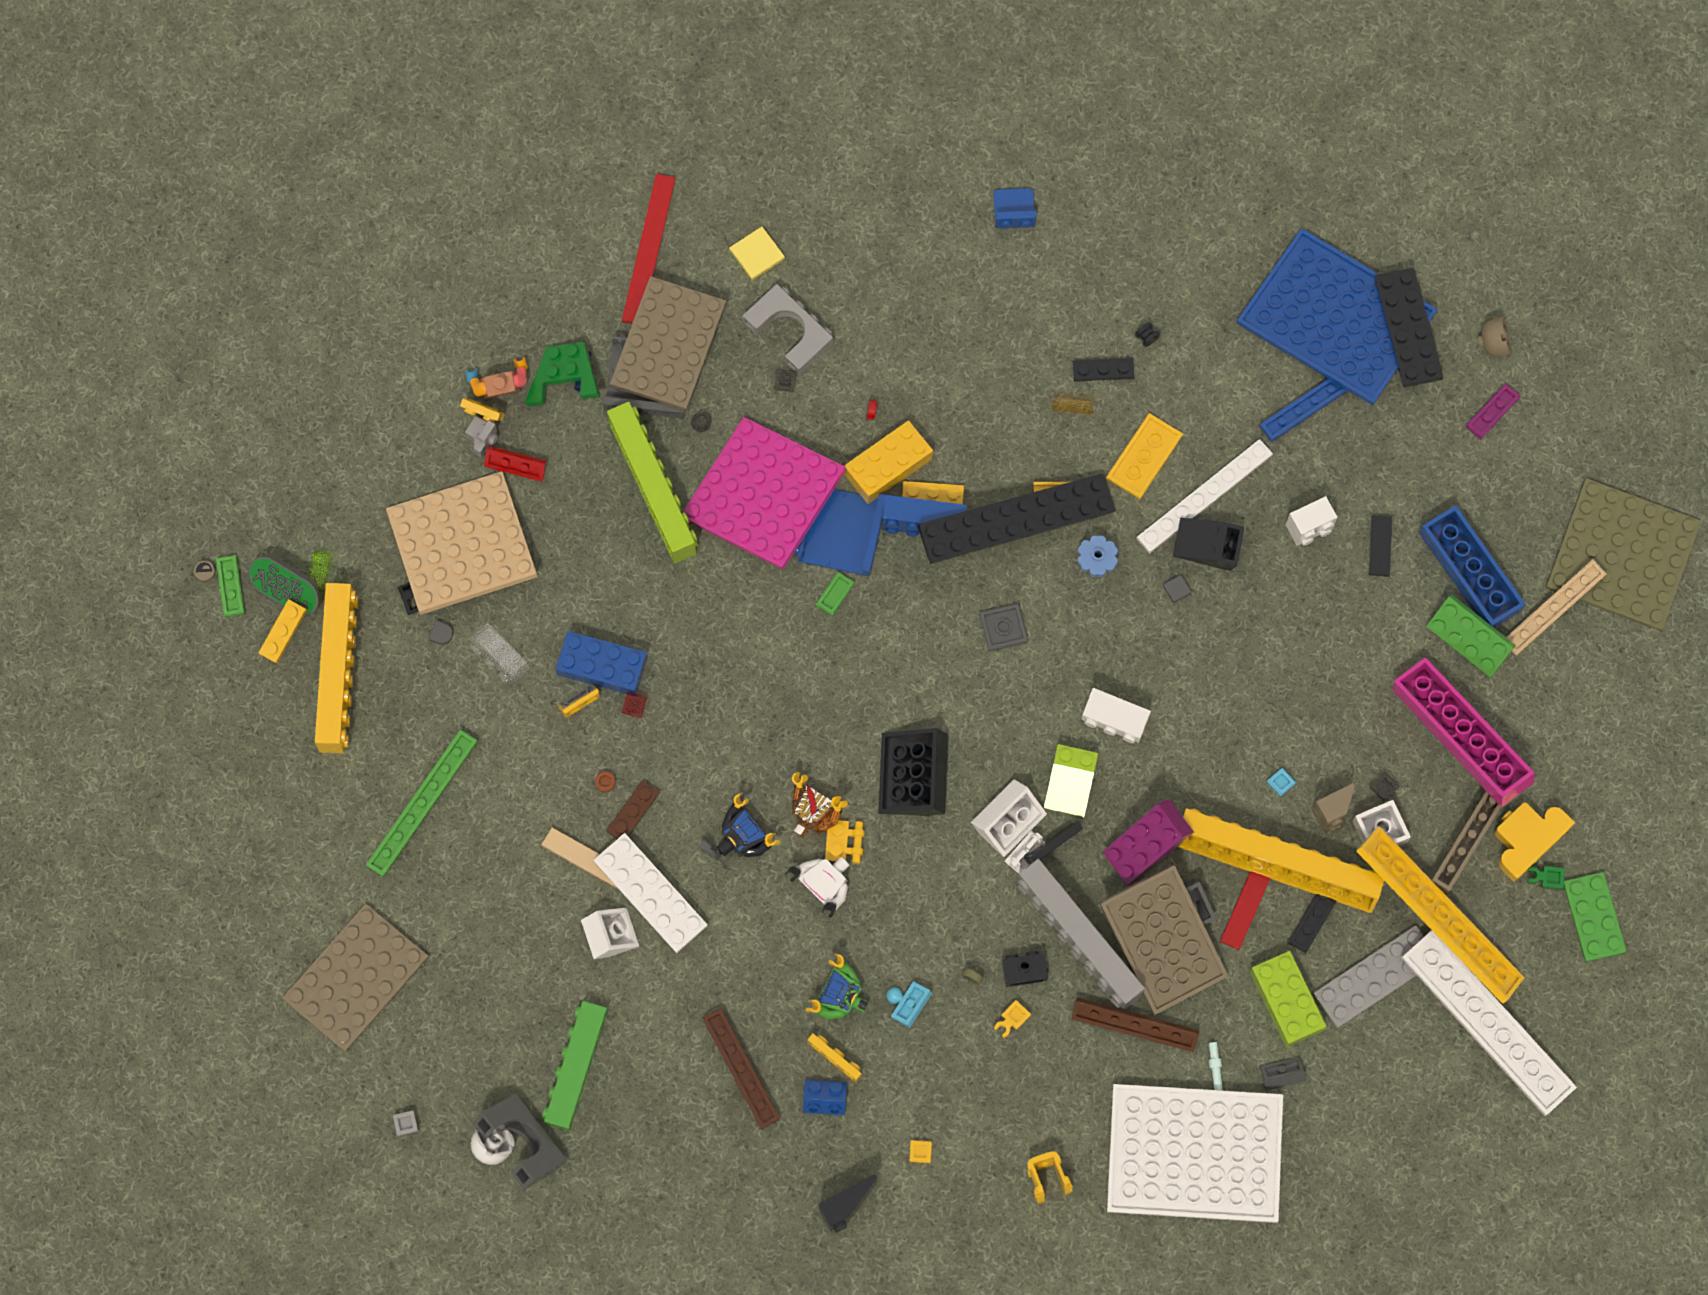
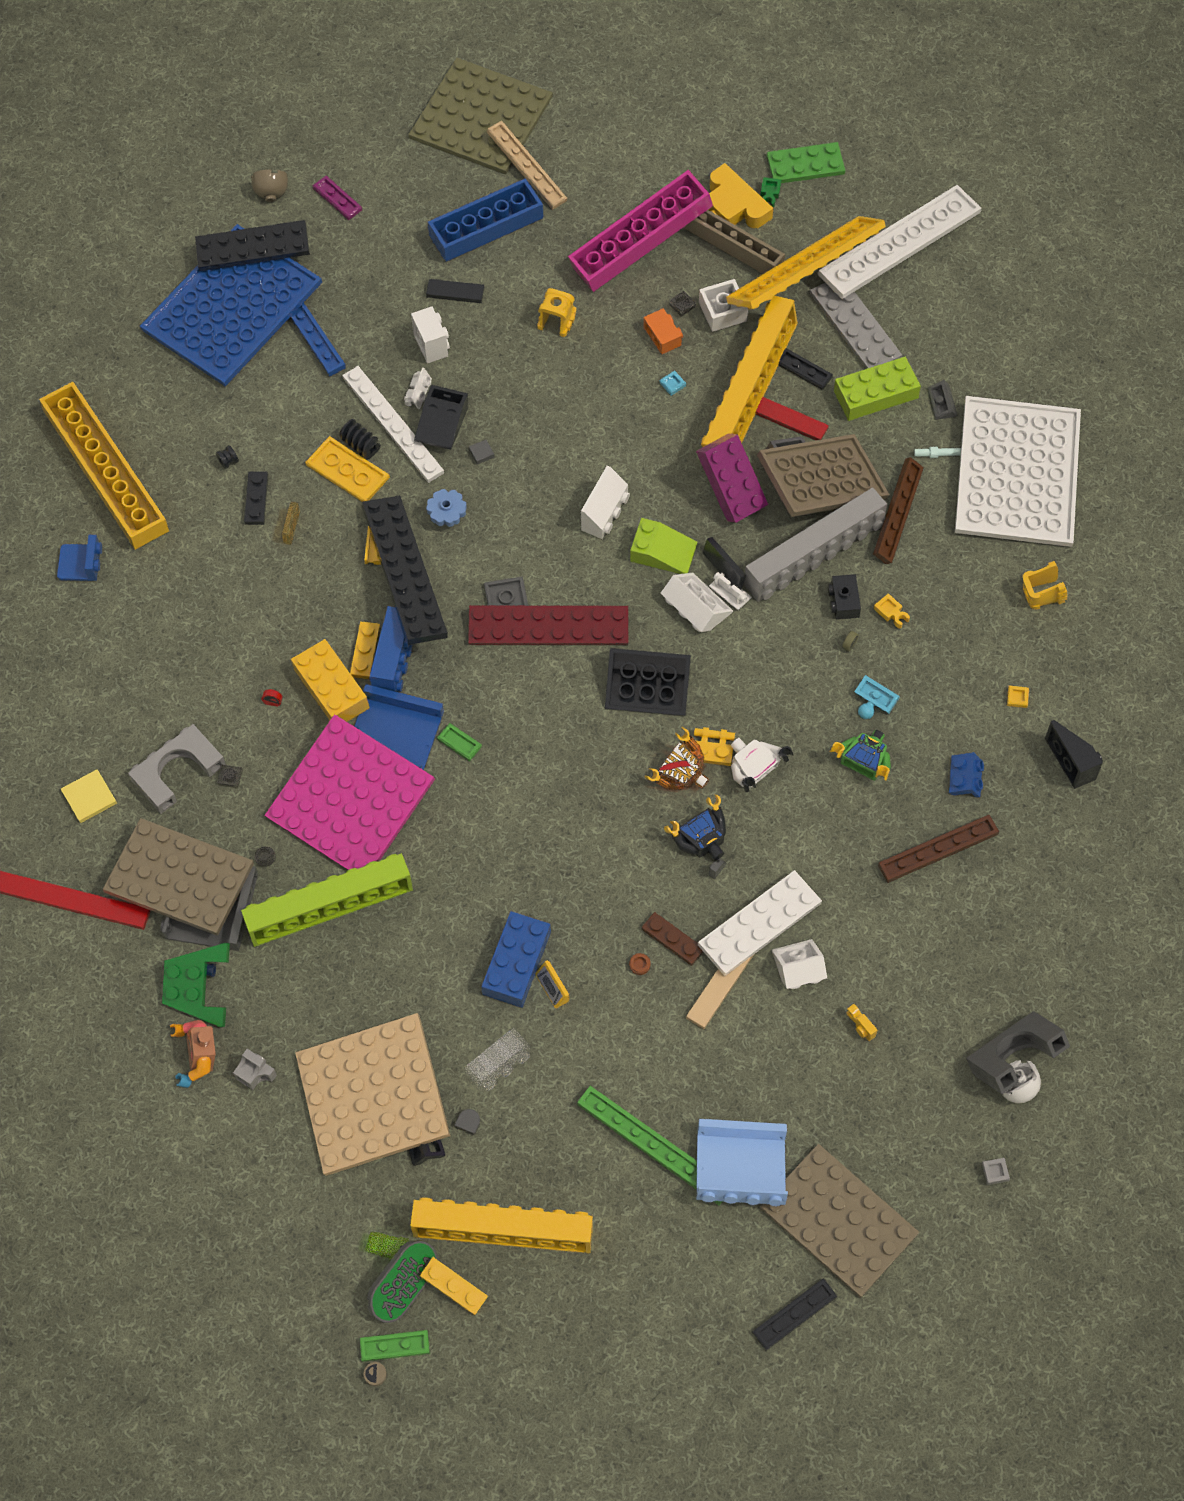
camera: 85 degrees left, 10 degrees down
yellow plate [460,398,505,423] -> none
red plate [484,446,547,482] -> none
bright green brick [542,1001,608,1132] -> none
clear red plate [622,692,647,718] -> none
yellow plate [807,1034,862,1083] -> none
dark tan slope [1312,783,1355,833] -> none
bright green plate [1426,594,1516,678] -> none
none -> yellow brick [39,382,169,550]
none -> black piece [339,419,381,459]
none -> white hinge [404,368,432,409]
none -> dark red plate [469,605,628,645]
none -> yellow piece [537,288,576,337]
none -> orange brick [643,308,683,355]
none -> light blue panel [696,1119,788,1206]
none -> black tile [752,1278,837,1351]
none -> yellow plate [846,1004,878,1041]

